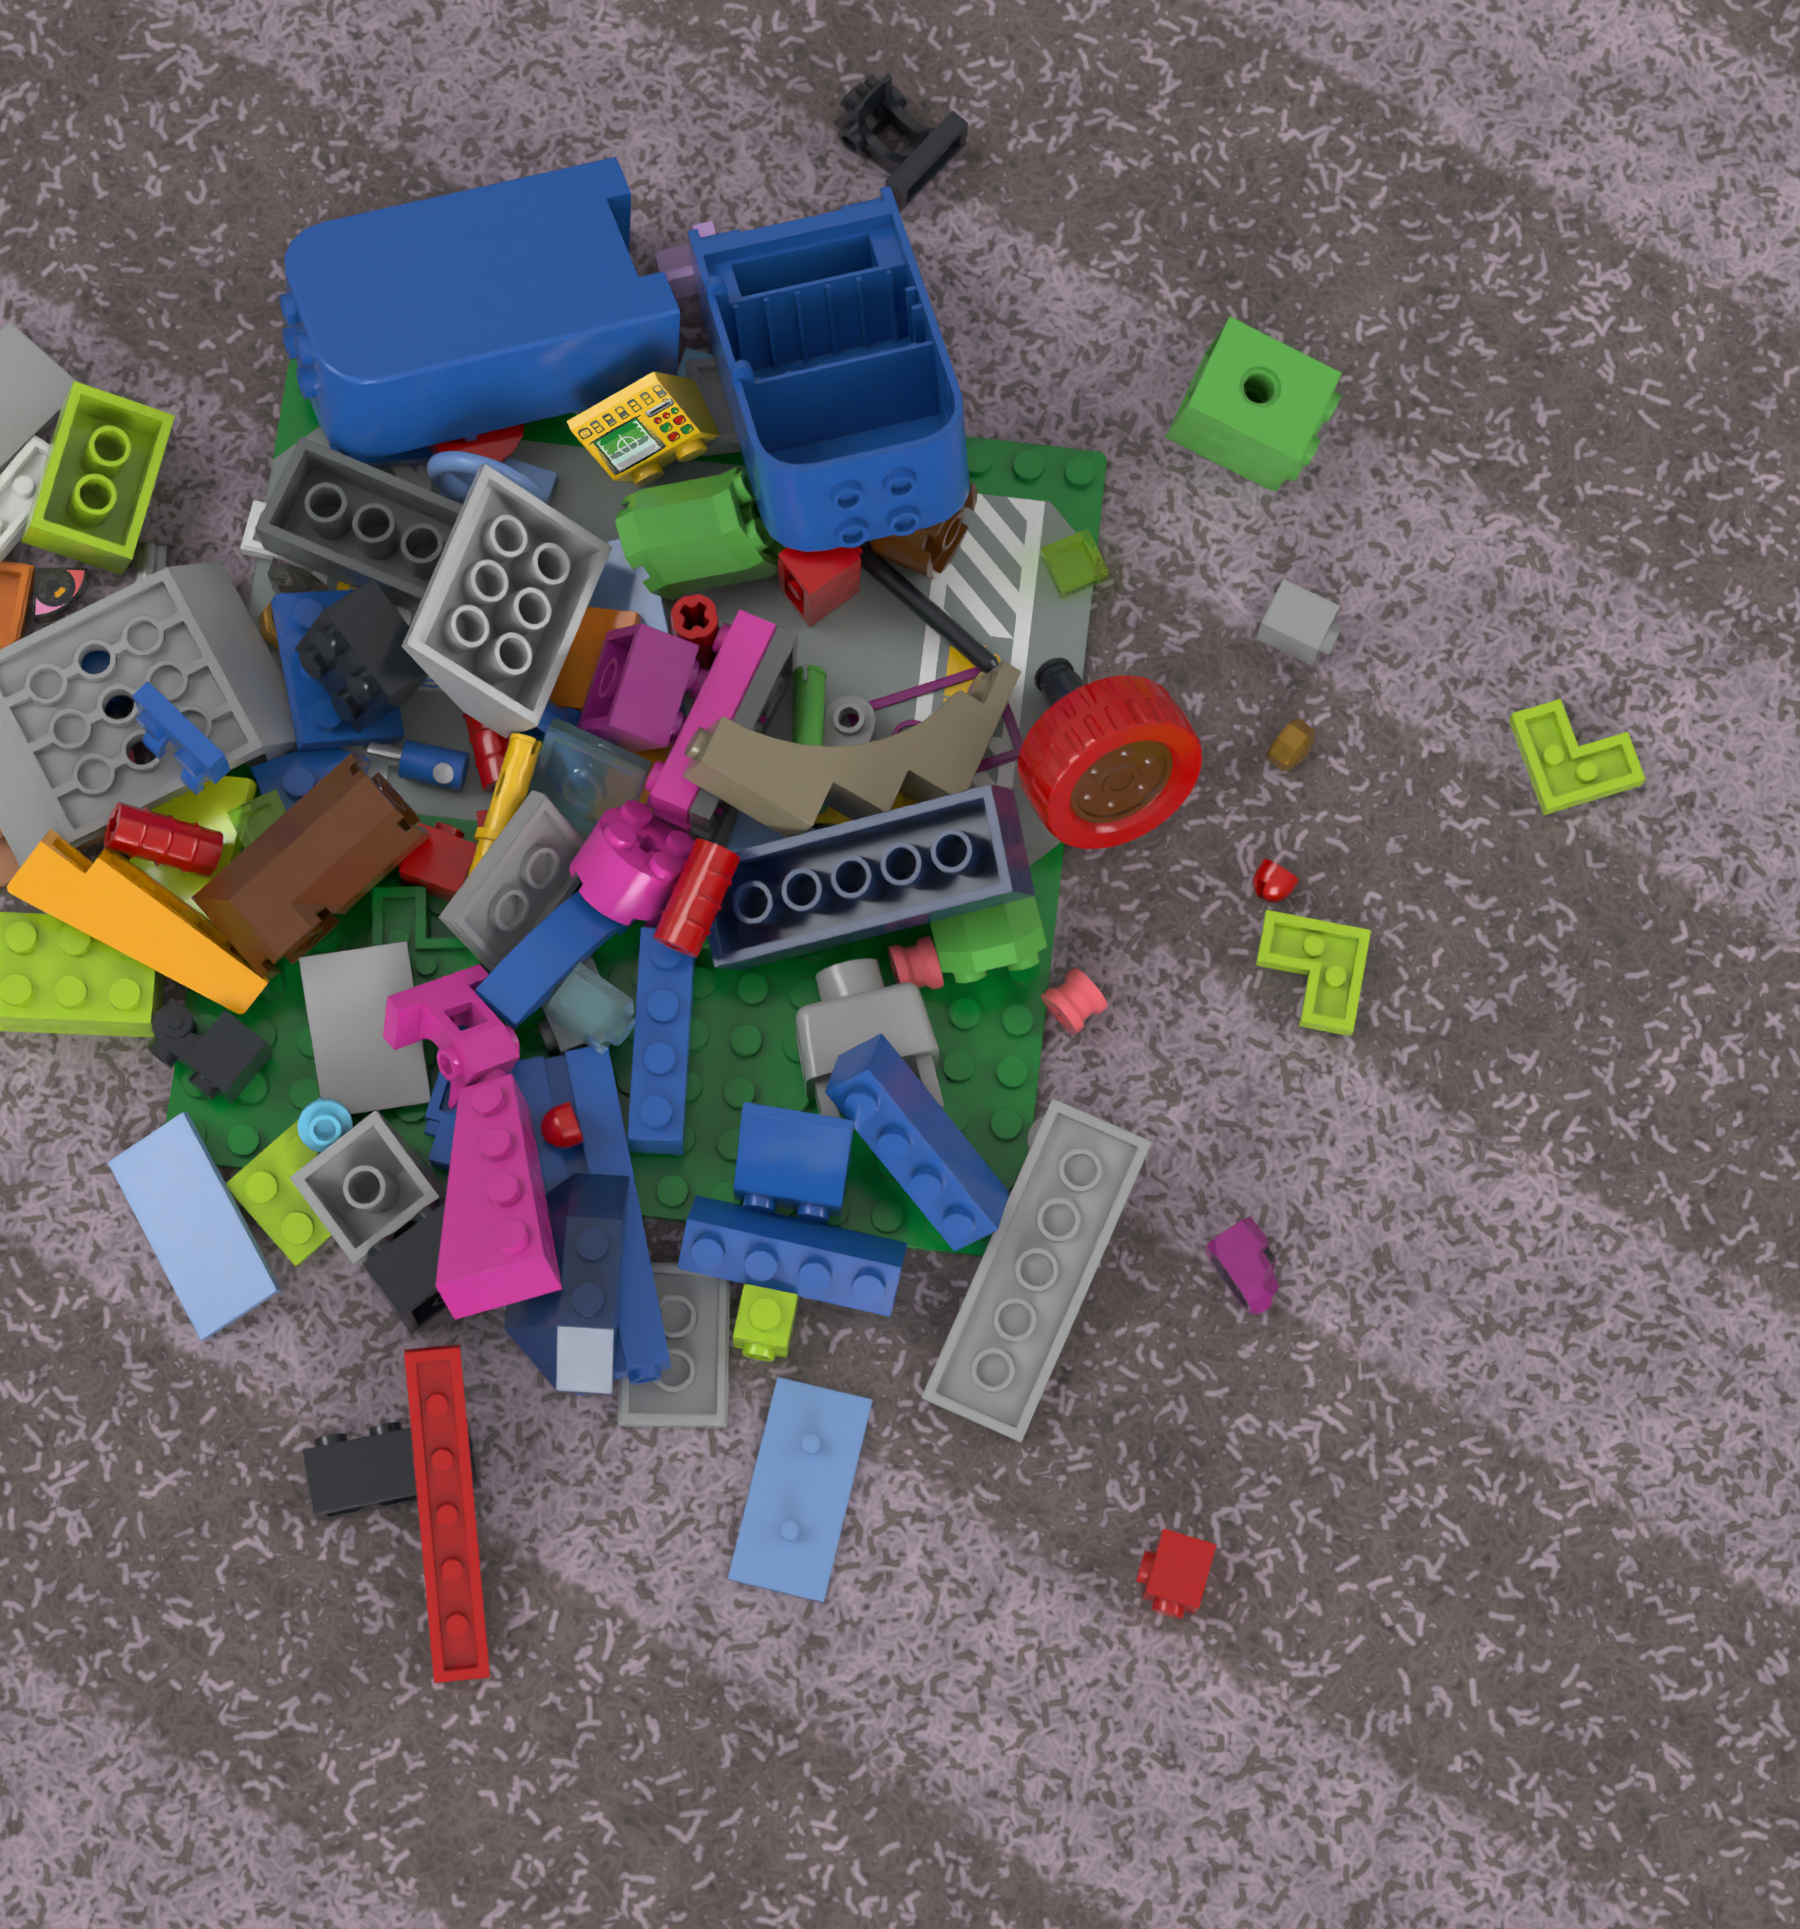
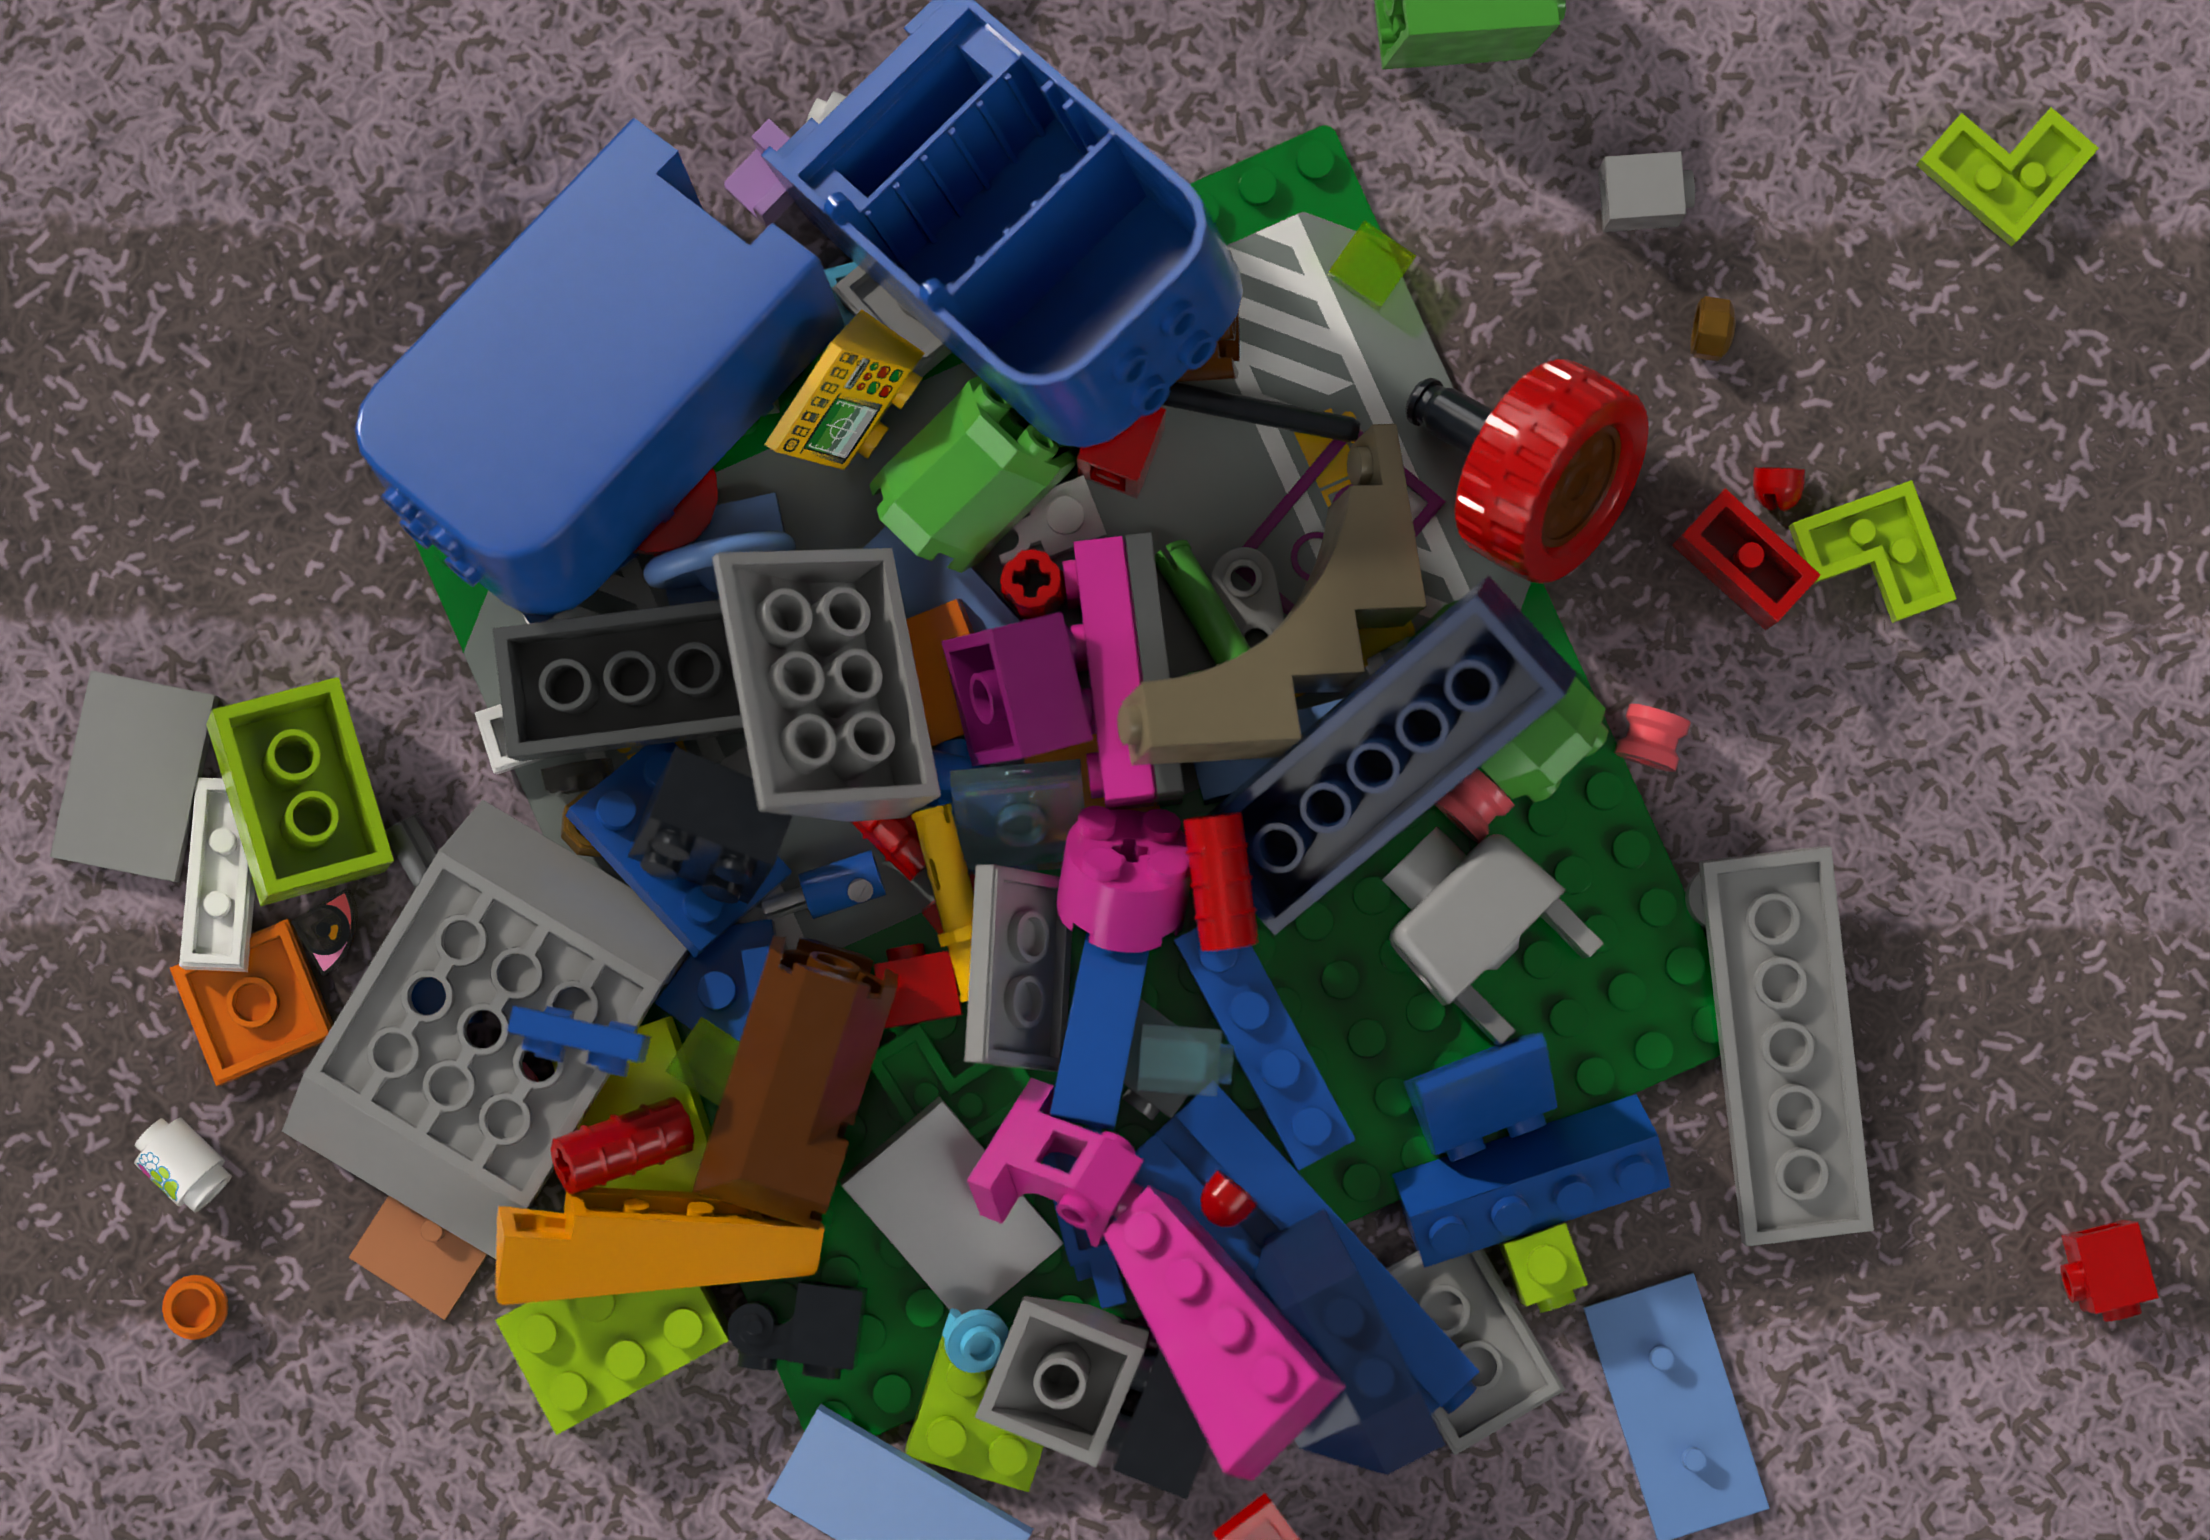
camera: 20 degrees left, 10 degrees up
blue brick [825,1033,1010,1251] -> none
magenta rock [1204,1216,1279,1315] -> none
none -> white plate [999,475,1107,566]
none -> red brick [1672,488,1821,631]

